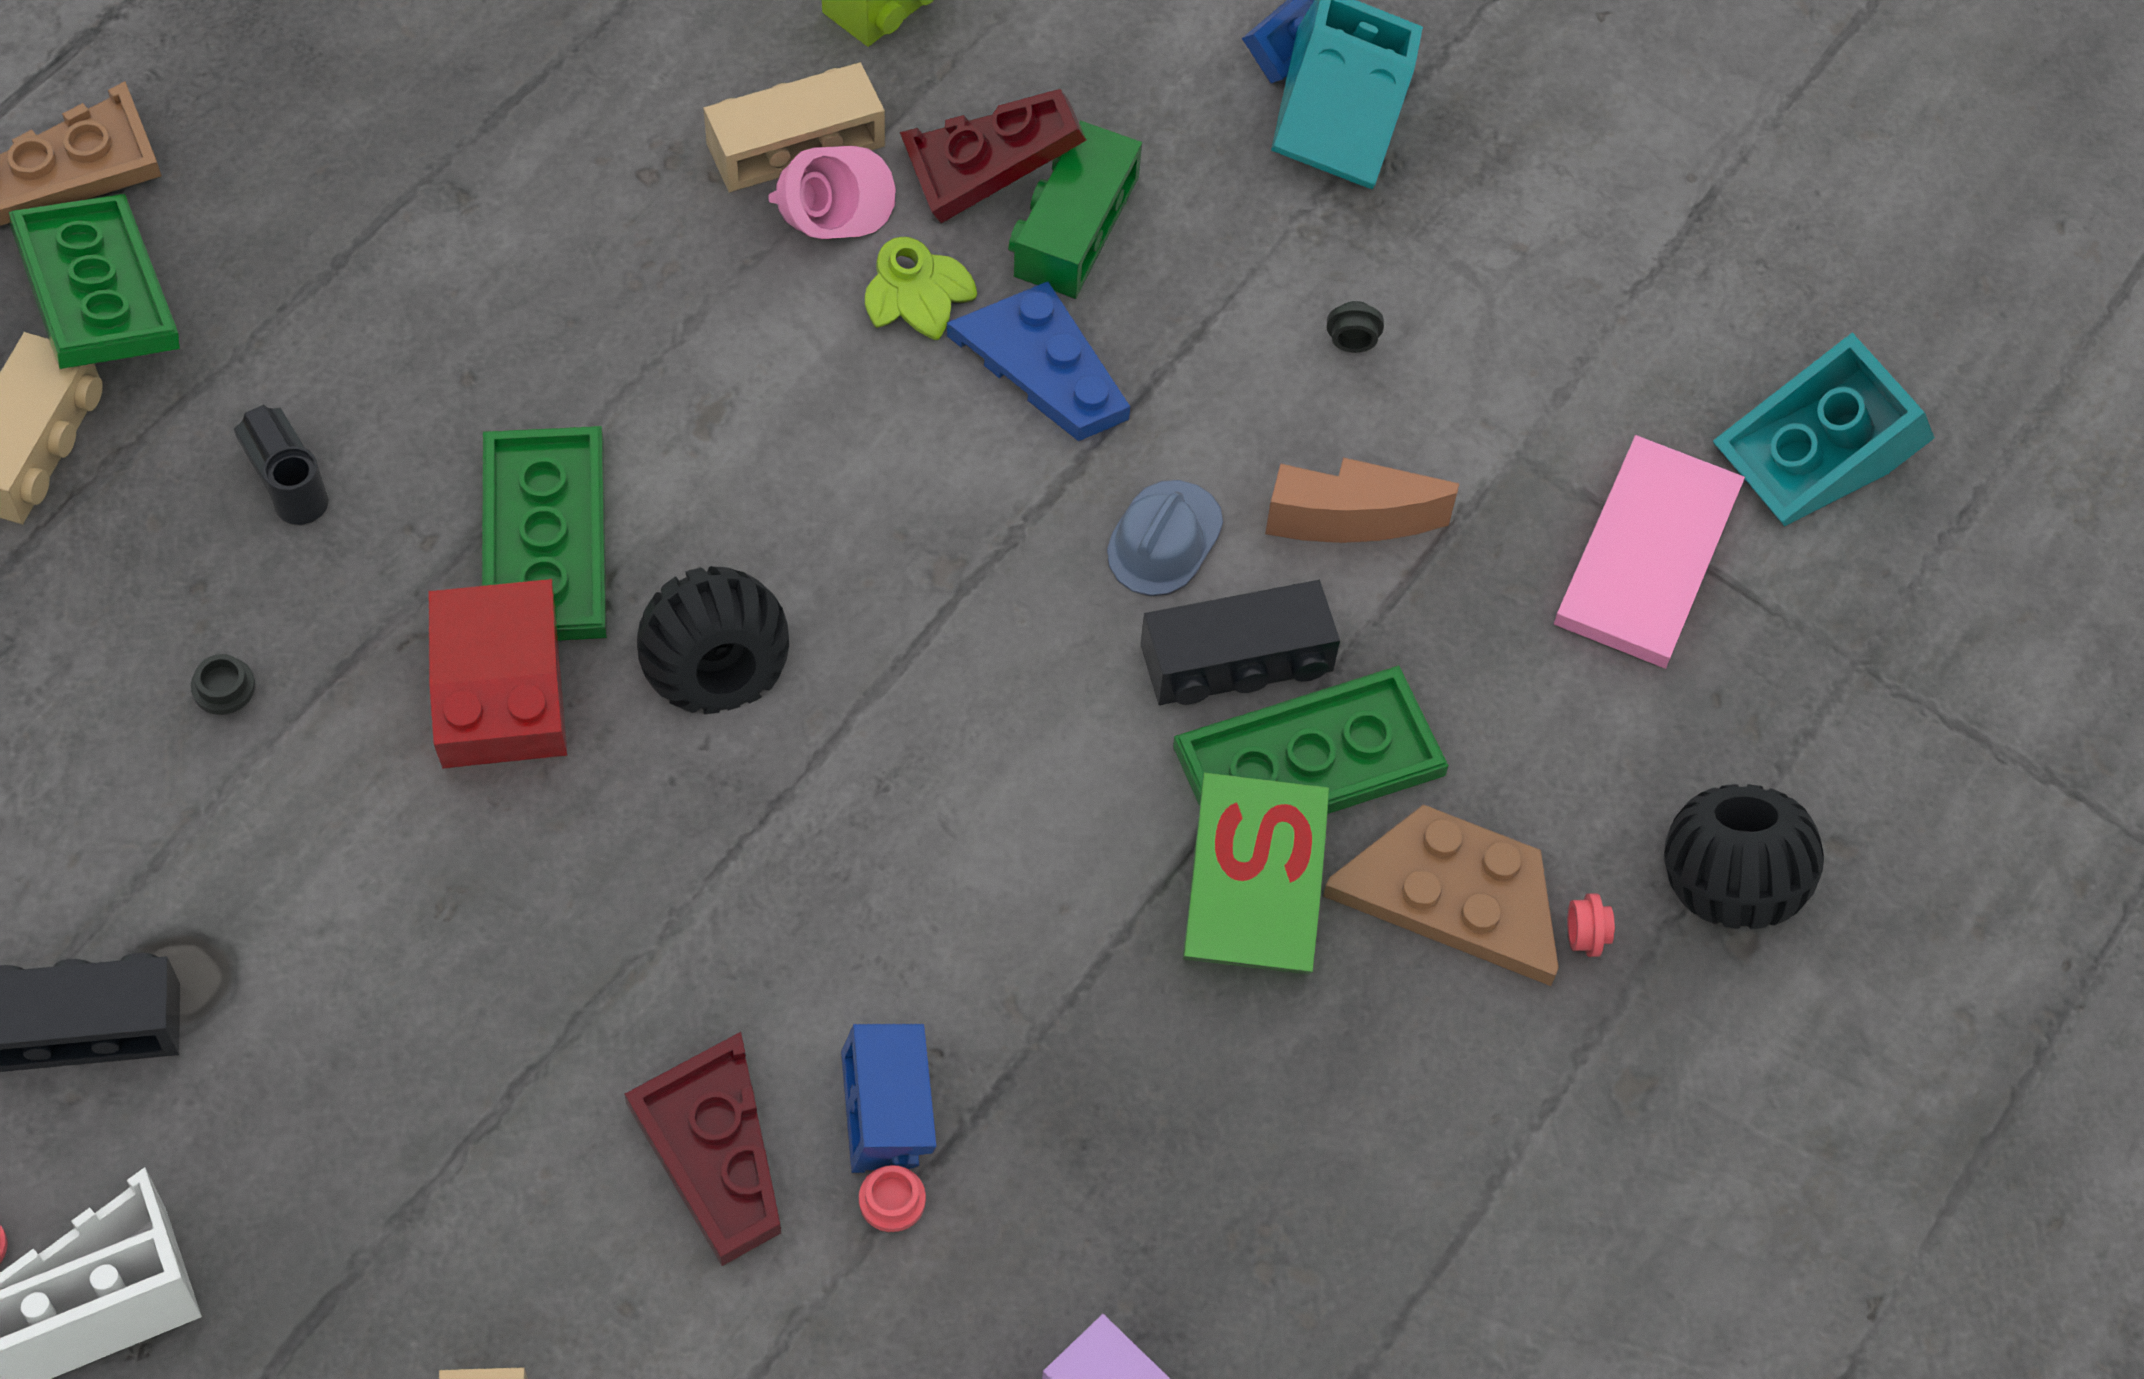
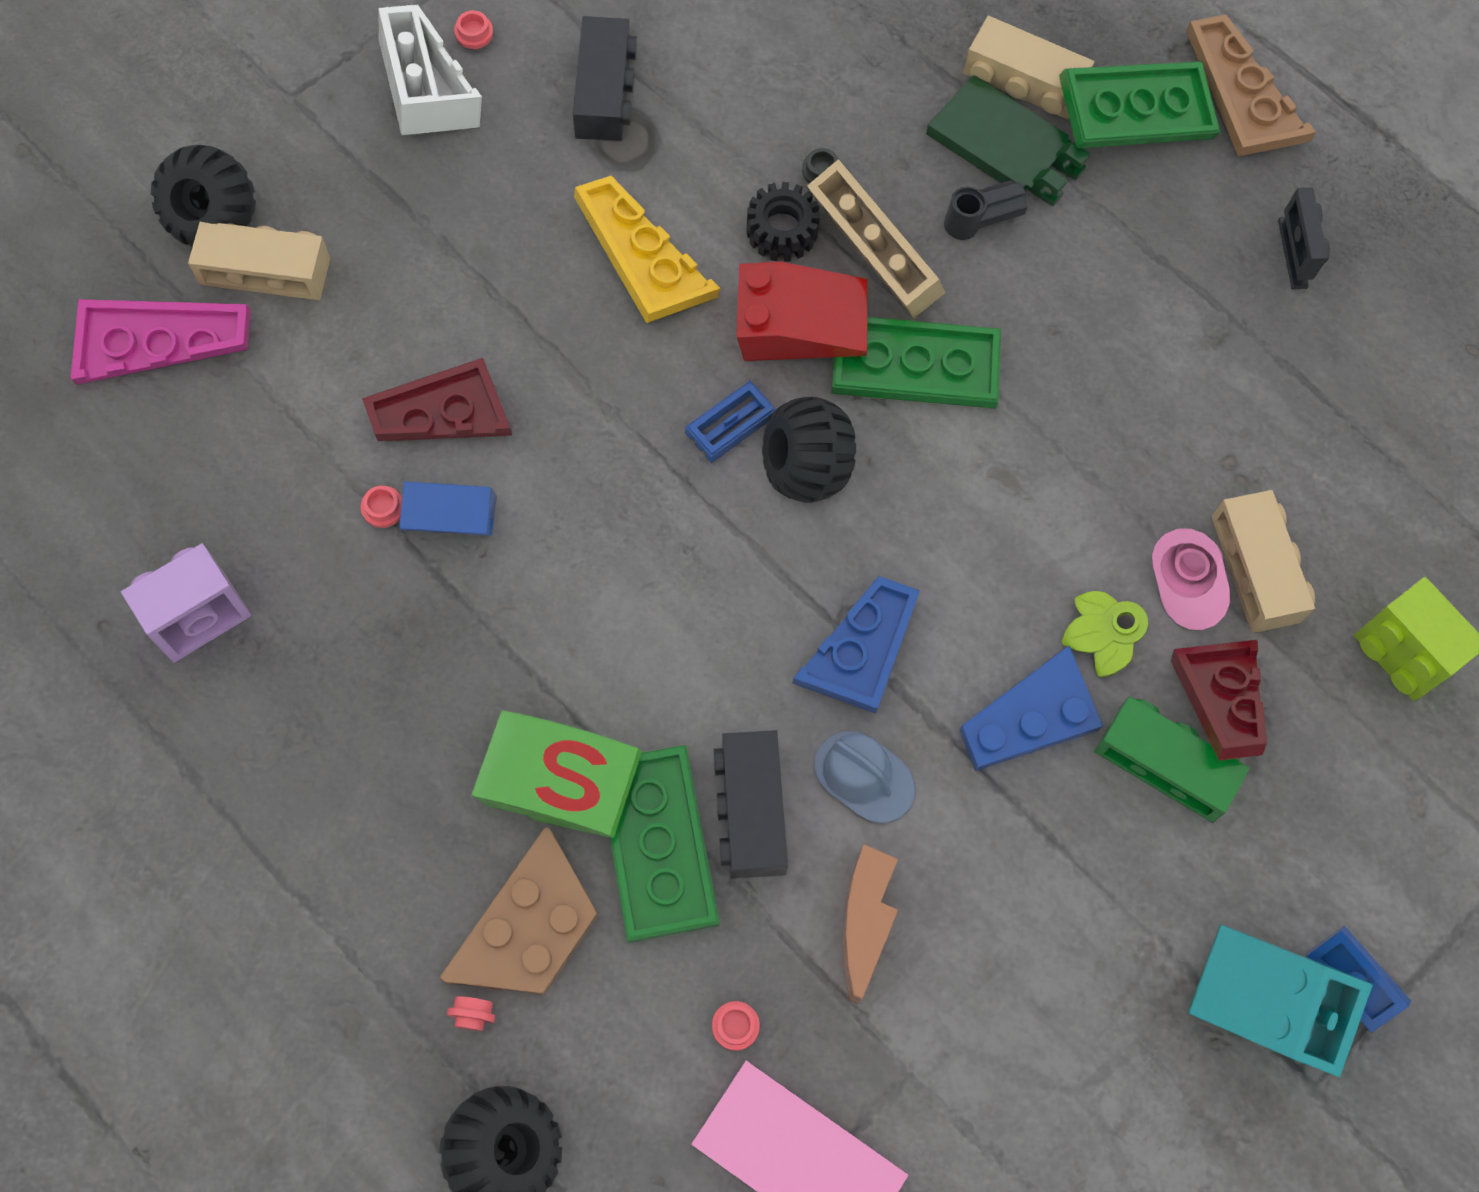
camera: 100 degrees right, 10 degrees up
pearl dark grey plate [1326,301,1384,353] -> none
none -> yellow wing [574,176,721,323]
none -> blue tile [685,380,776,463]
none -> coral plate [712,1001,760,1051]
none -> black tyre [746,182,820,262]
none -> blue wing [792,576,920,714]
none -> tan brick [807,159,946,319]
none -> dark green tile [926,75,1090,206]
none -> black plate [1278,187,1330,289]

